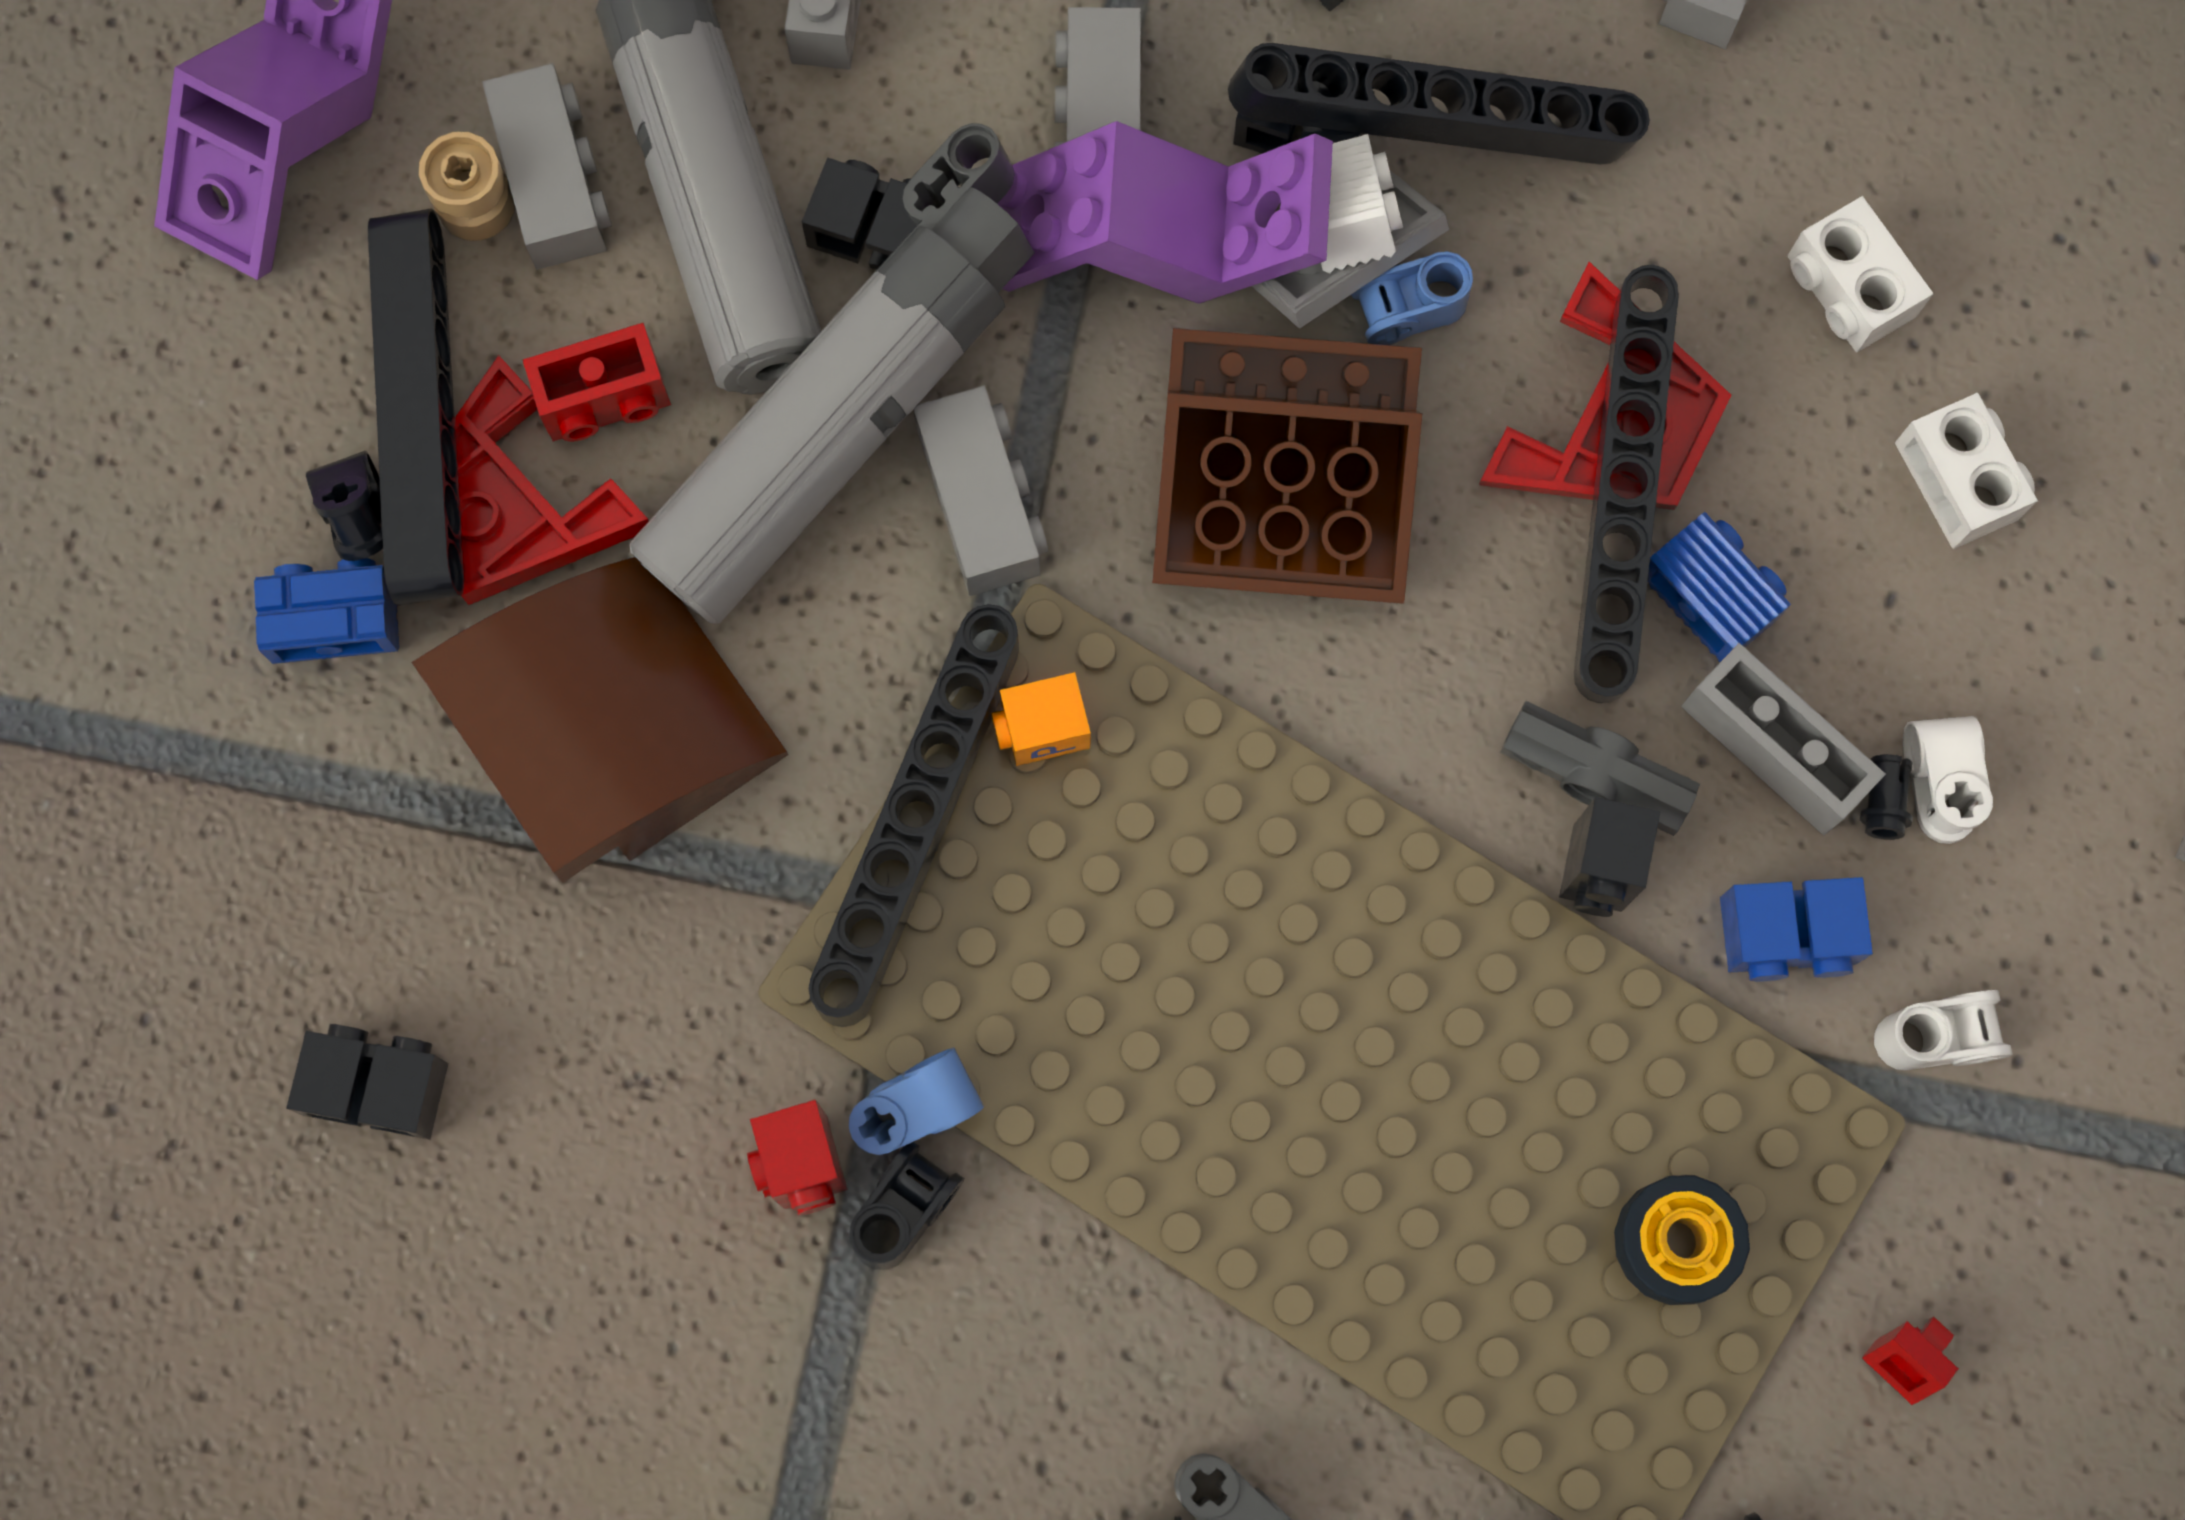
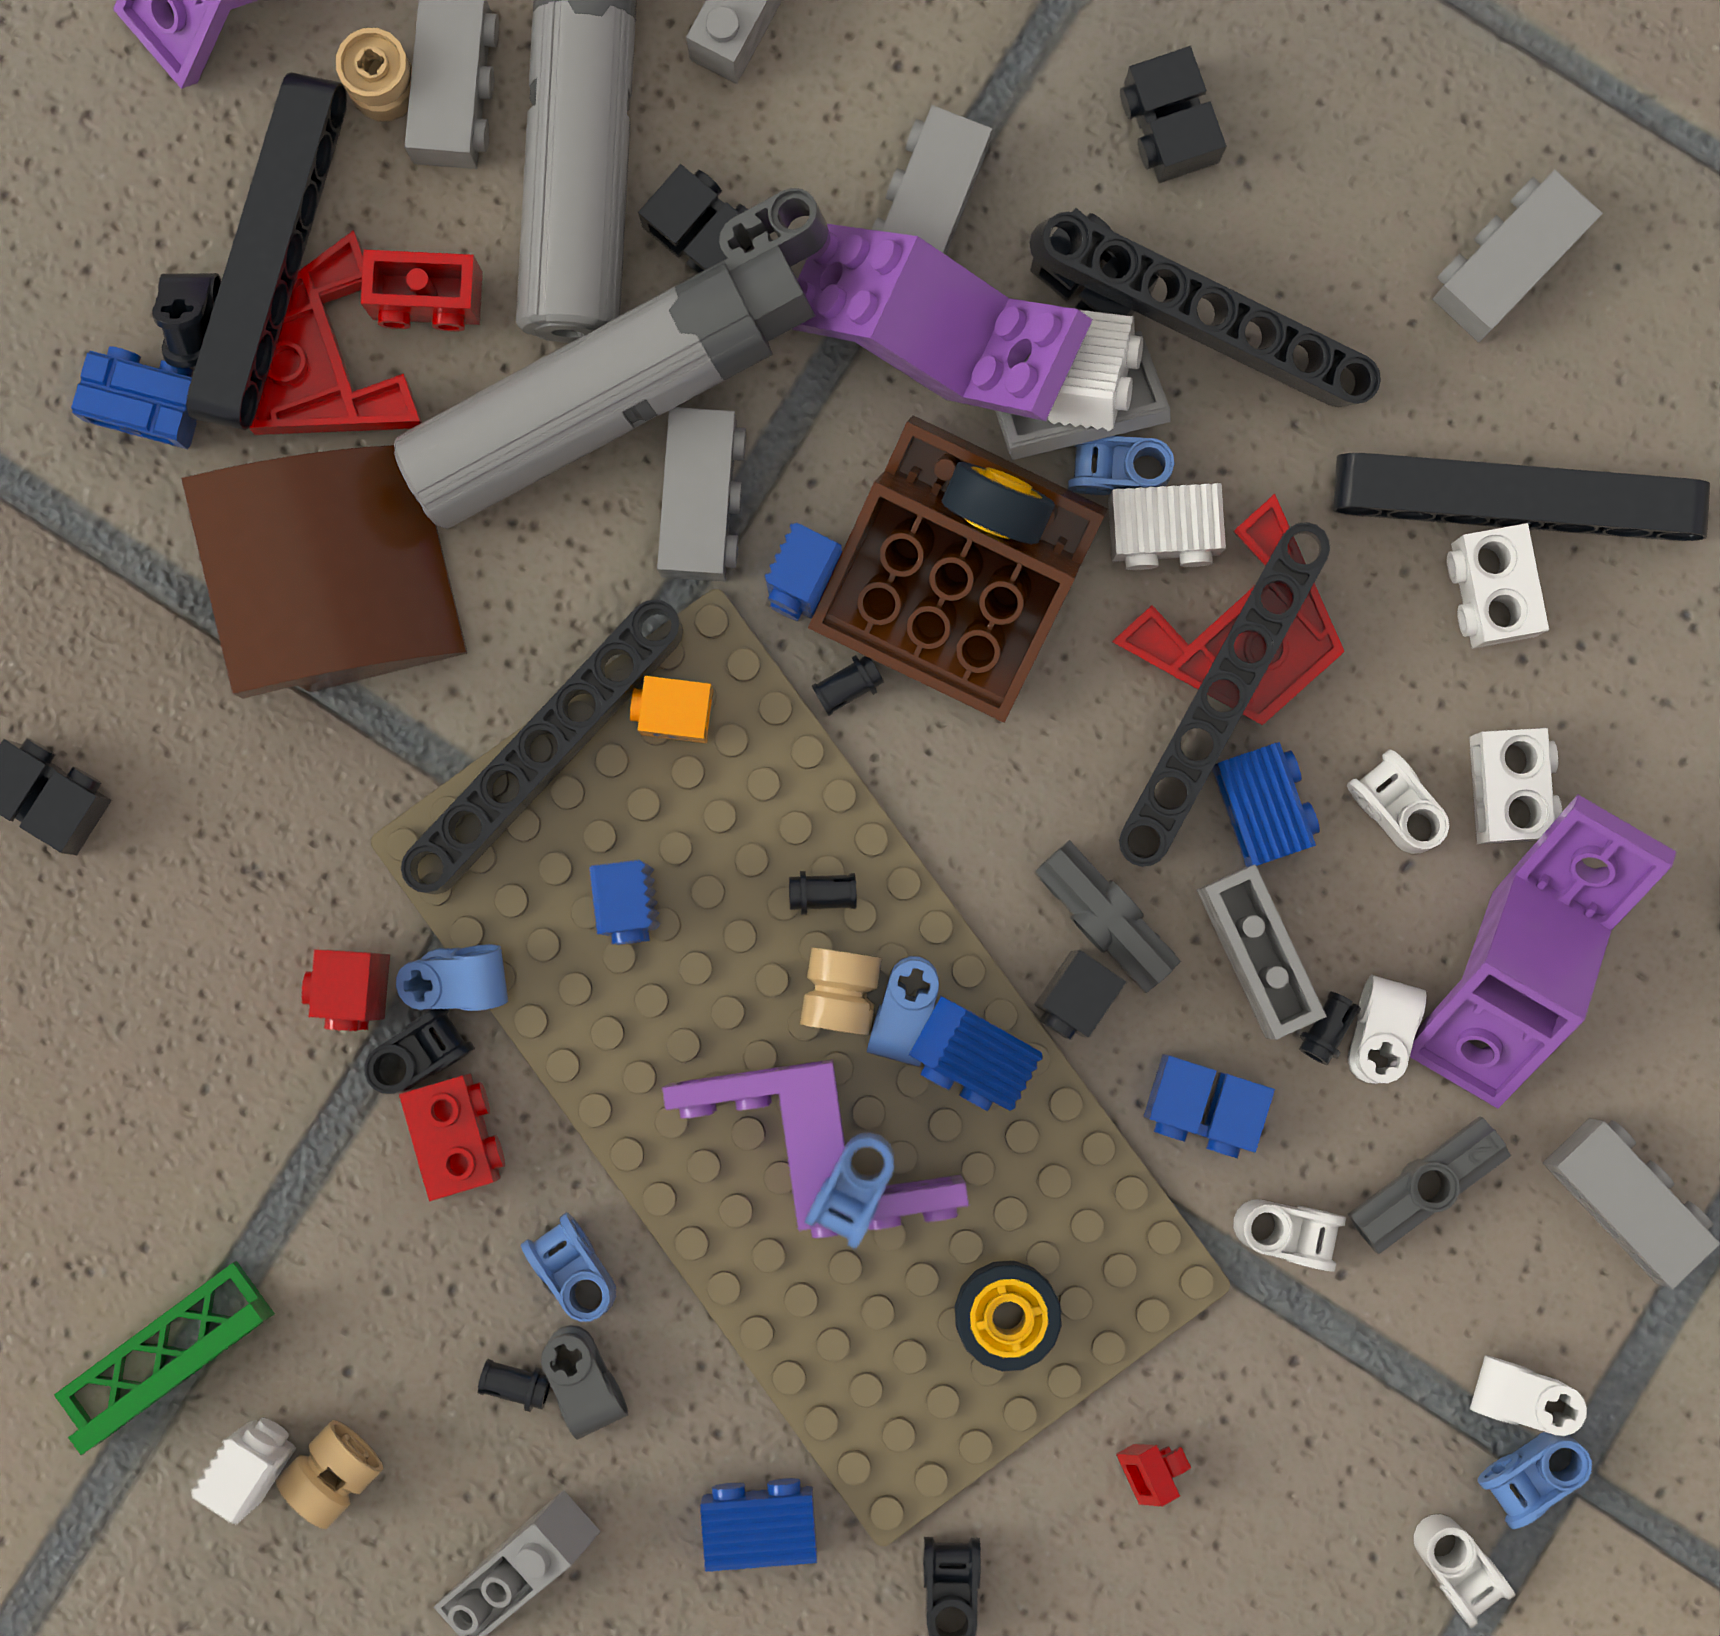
camera: 20 degrees right, 10 degrees up
none -> red brick [399,1073,505,1202]
none -> medium blue piece [521,1212,616,1322]
none -> blue brick [589,860,661,945]
none -> medium lavender bracket [662,1059,969,1238]
none -> blue brick [764,523,842,621]
none -> black pin [789,871,857,915]
none -> tan wheel [800,947,882,1035]
none -> medium blue piece [804,1132,894,1249]
none -> black pin [812,655,884,716]
none -> medium blue piece [866,956,939,1067]
none -> blue brick [909,996,1043,1111]
none -> black wheel [942,462,1055,544]
none -> white brick [1108,483,1226,570]
none -> black beam [1333,453,1710,541]
none -> white piece [1347,749,1449,854]
none -> dark grey piece [1347,1117,1511,1254]
none -> medium lavender bracket [1410,795,1676,1109]

